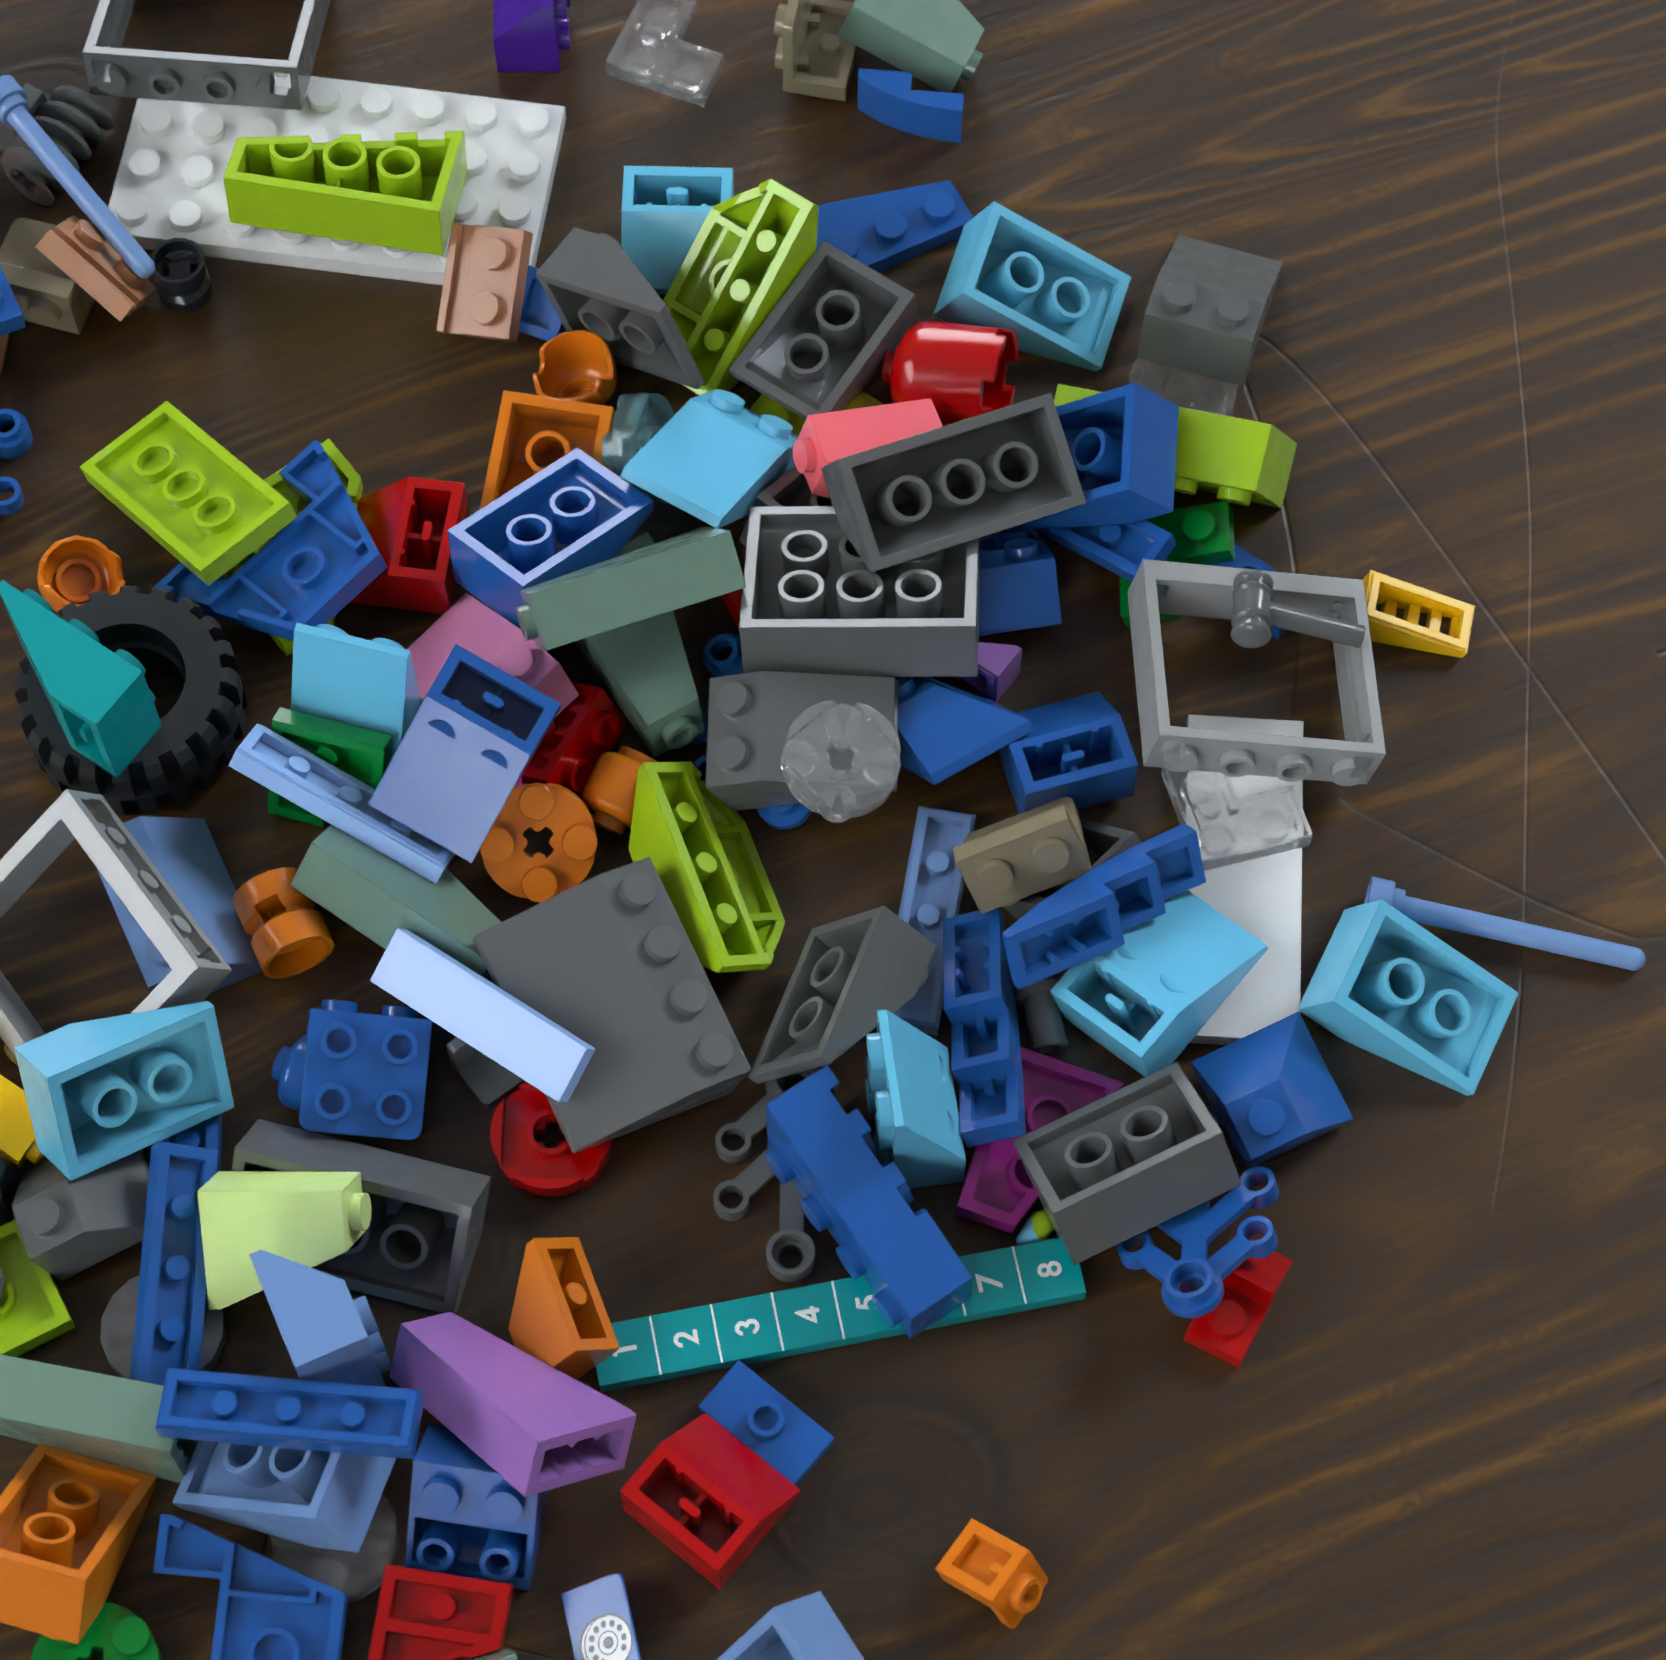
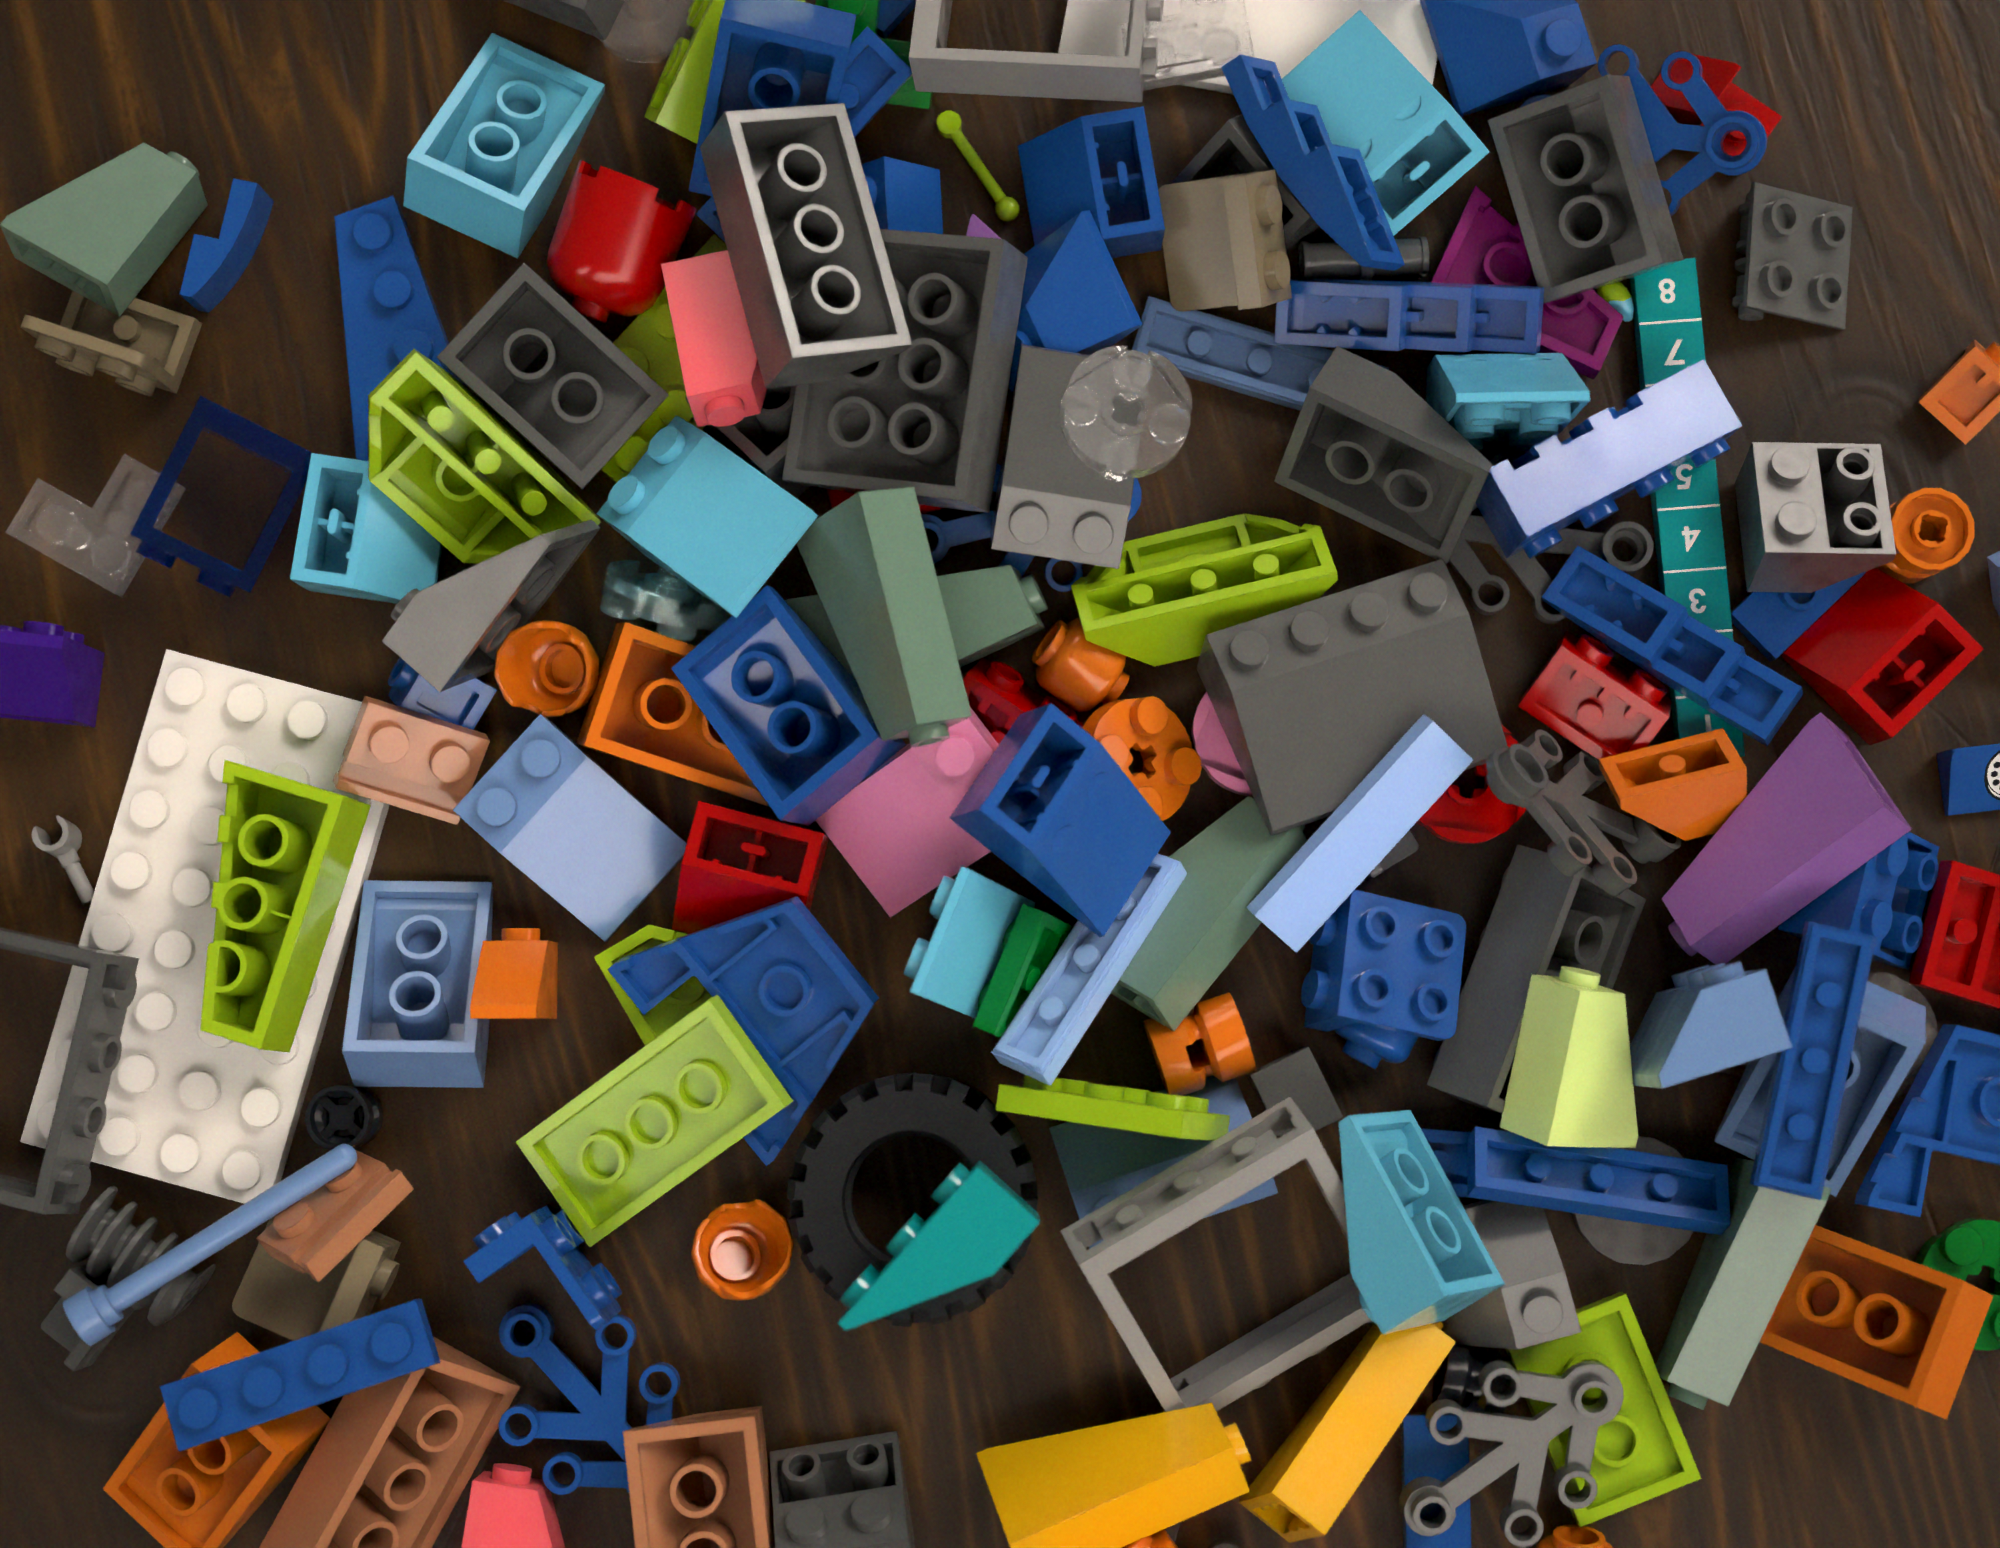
camera: 80 degrees left, 20 degrees up
none -> light grey hand [32,815,94,905]
none -> clear blue window [128,396,312,598]
none -> medium blue slope [342,880,493,1088]
none -> medium blue slope [453,714,687,942]
none -> blue bracket [463,1204,622,1330]
none -> orange slope [470,928,558,1019]
none -> lime hinge [937,111,1020,221]
none -> lime plate [996,1074,1230,1141]
none -> dark grey panel [1246,1046,1344,1137]
none -> dark grey plant [1486,729,1681,896]
none -> red bracket [1518,631,1672,760]
none -> blue slope [1542,545,1803,747]
none -> dark grey hinge [1732,182,1853,330]
none -> flat silver slope [1735,442,1896,593]
none -> orange wheel [1876,488,1975,583]

